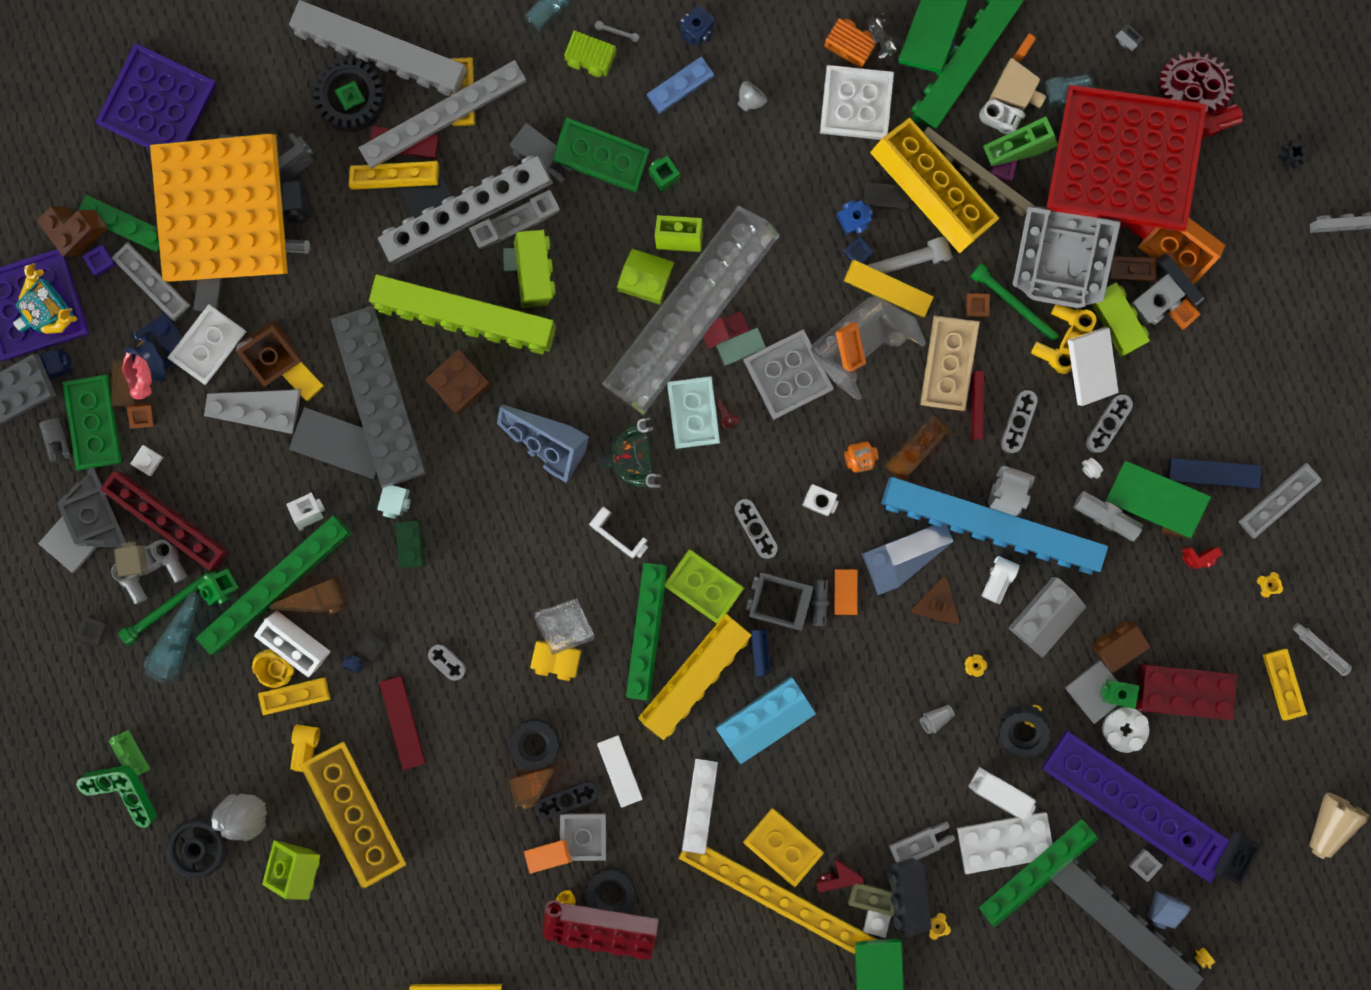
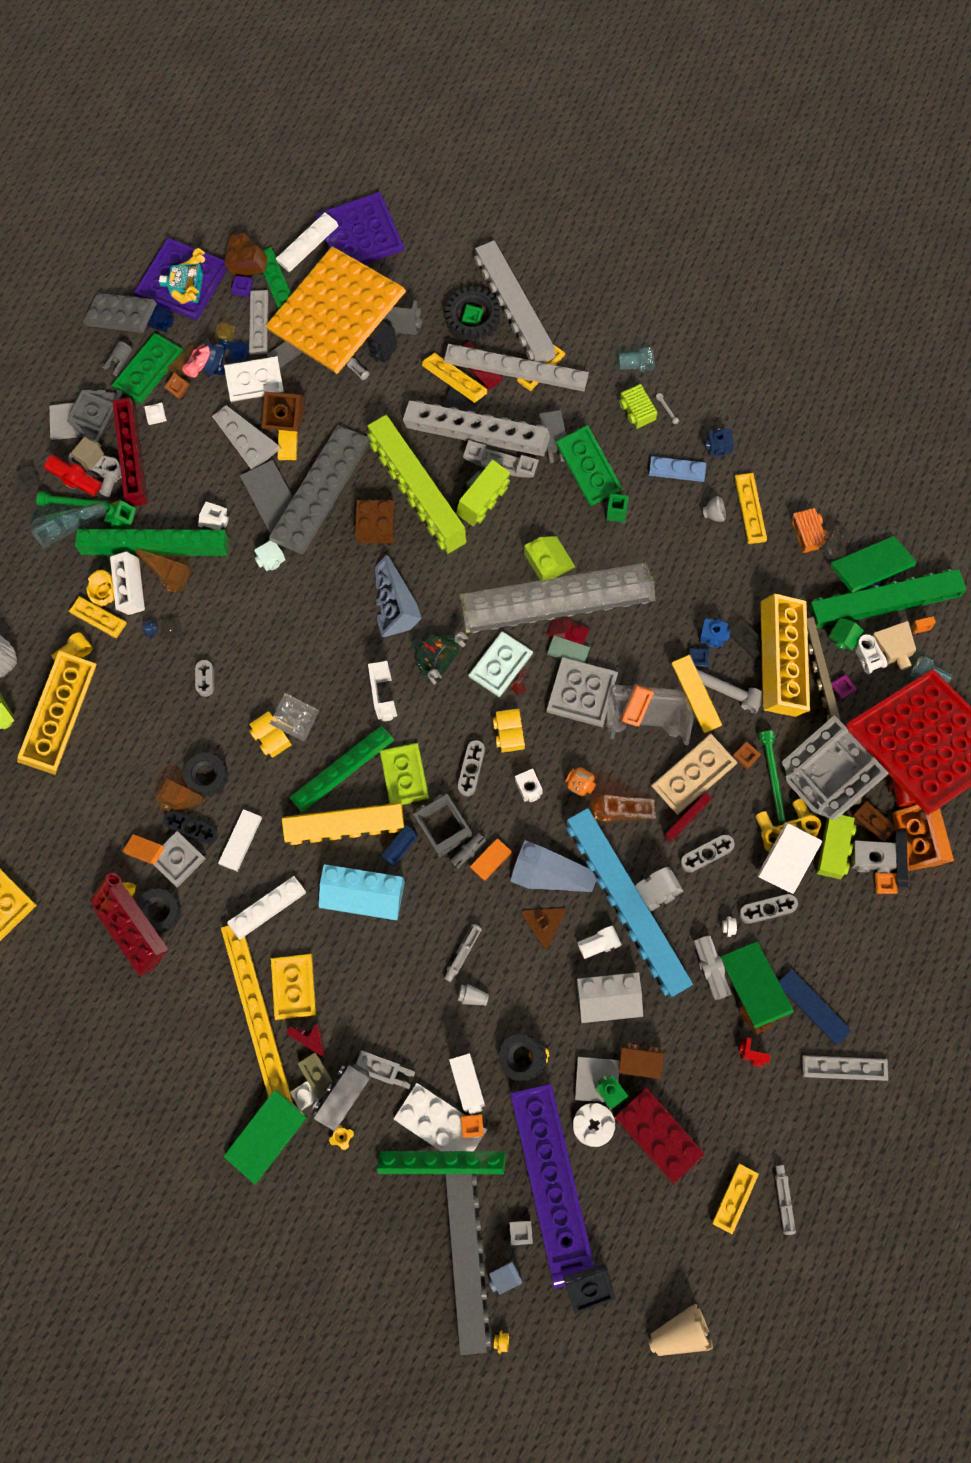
camera: 50 degrees right, 15 degrees down
dark red tile [379,676,426,770] -> none
dark green brick [395,521,426,568] -> none
lime brick [655,215,703,252] -> none
white plate [820,65,894,140] -> none
yellow plate [965,654,987,677] -> none
bright green slope [983,117,1058,166] -> none
yellow plate [1257,572,1283,598] -> none
none -> red piece [44,454,102,497]
none -> clear yellow tile [214,322,236,344]
none -> white plate [276,213,338,272]
none -> light grey piece [444,924,482,982]
none -> orange tile [461,1114,484,1138]
none -> yellow brick [493,709,525,752]
none -> yellow tile [734,473,767,544]
none -> green brick [829,617,864,651]

